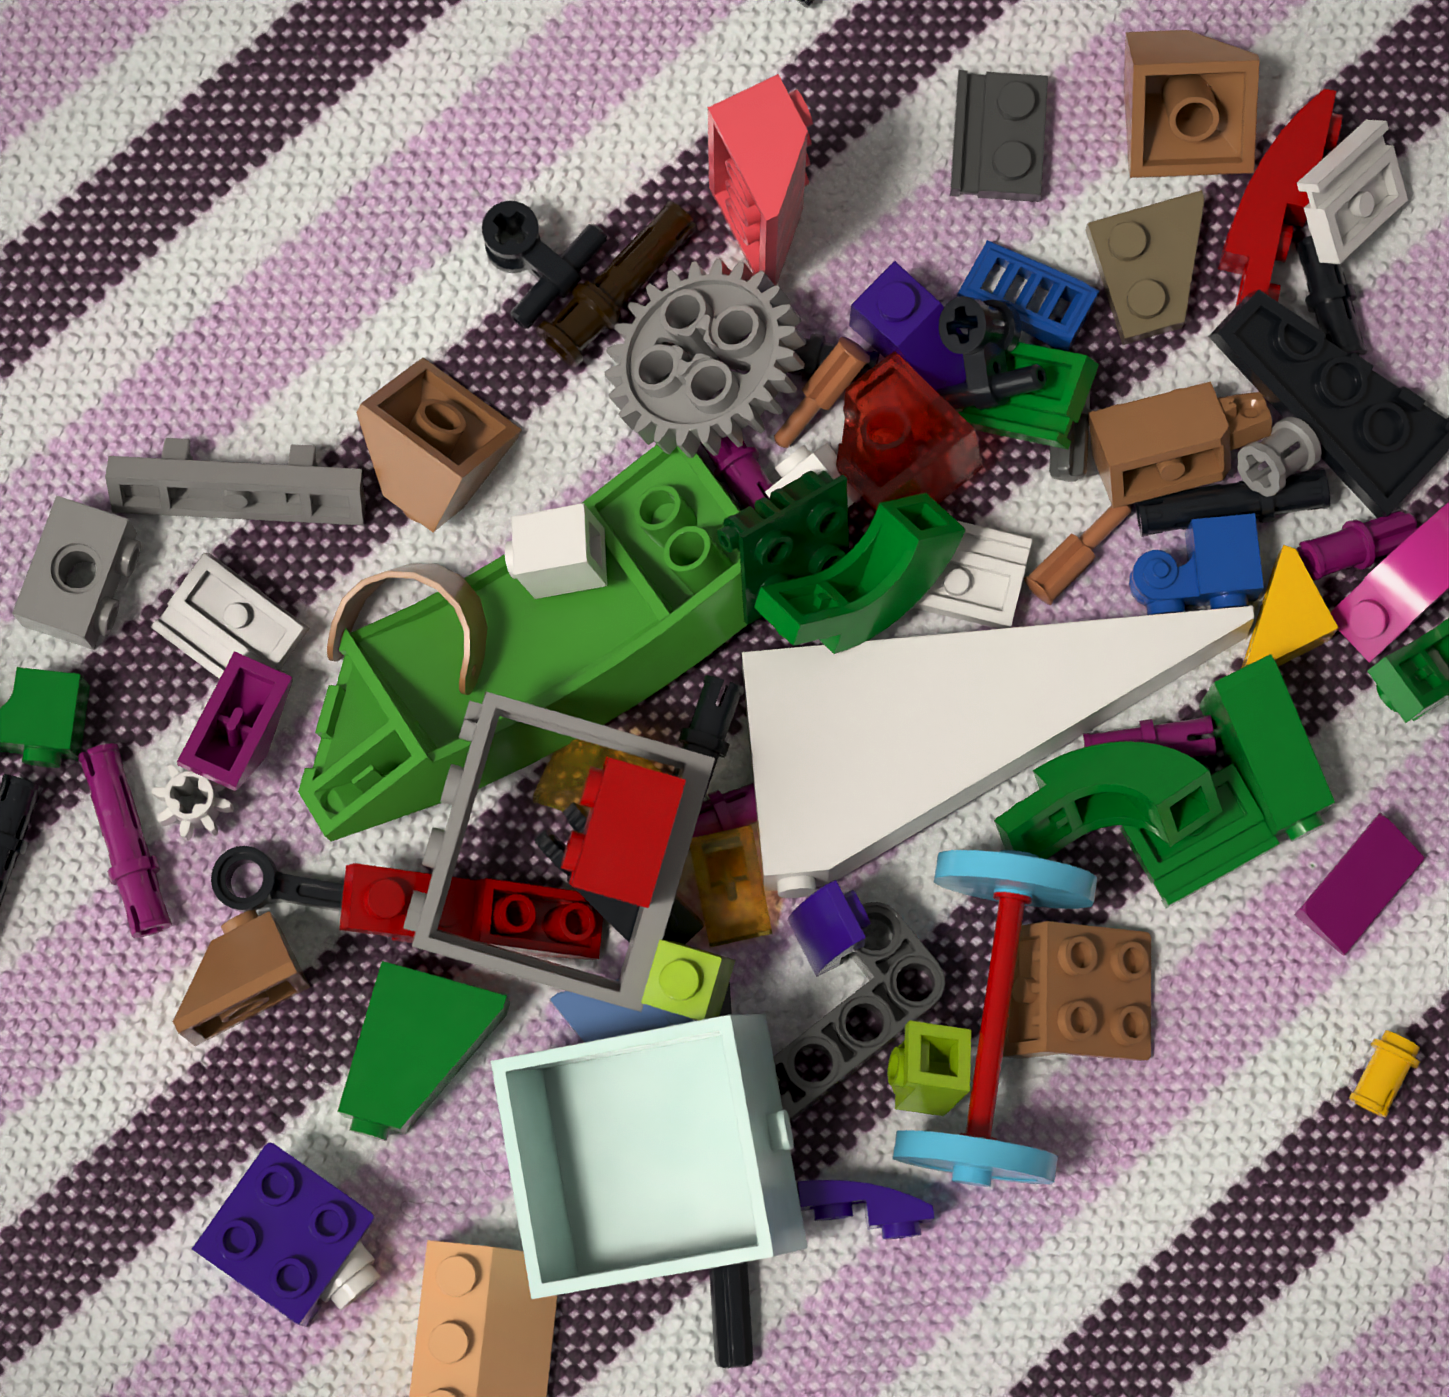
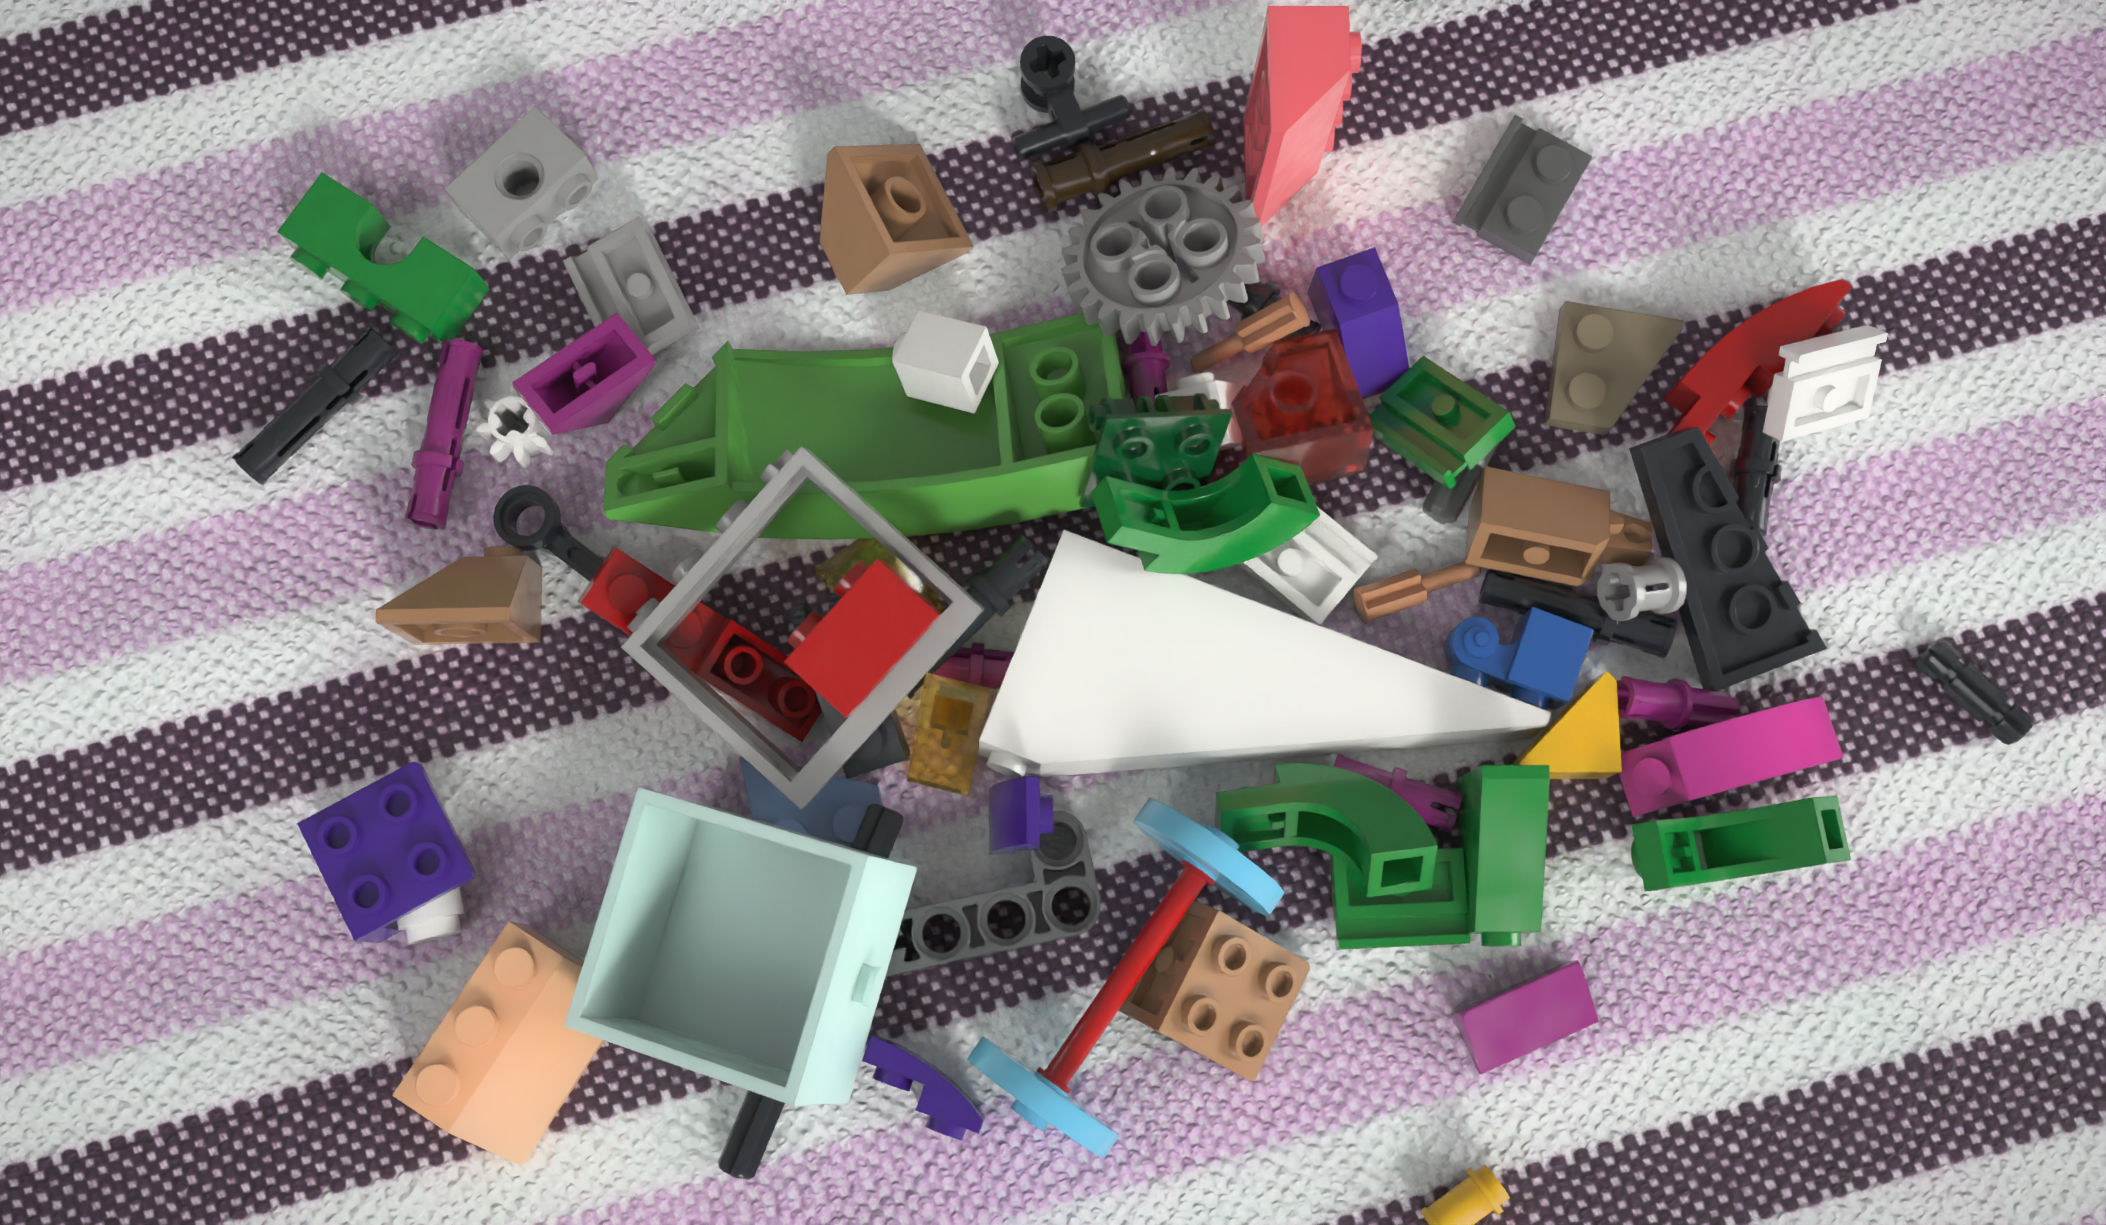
camera: 25 degrees right, 0 degrees up
light grey hinge [105,438,366,525] -> none
medium nougat piece [327,563,488,695] -> none
green slope [337,961,510,1141] -> none
lime brick [641,939,735,1021] -> none
lime brick [887,1020,971,1116] -> none
black piece [932,296,1047,414] -> none
blue slope [957,240,1100,352] -> none
medium nougat slope [1124,30,1260,178] -> none

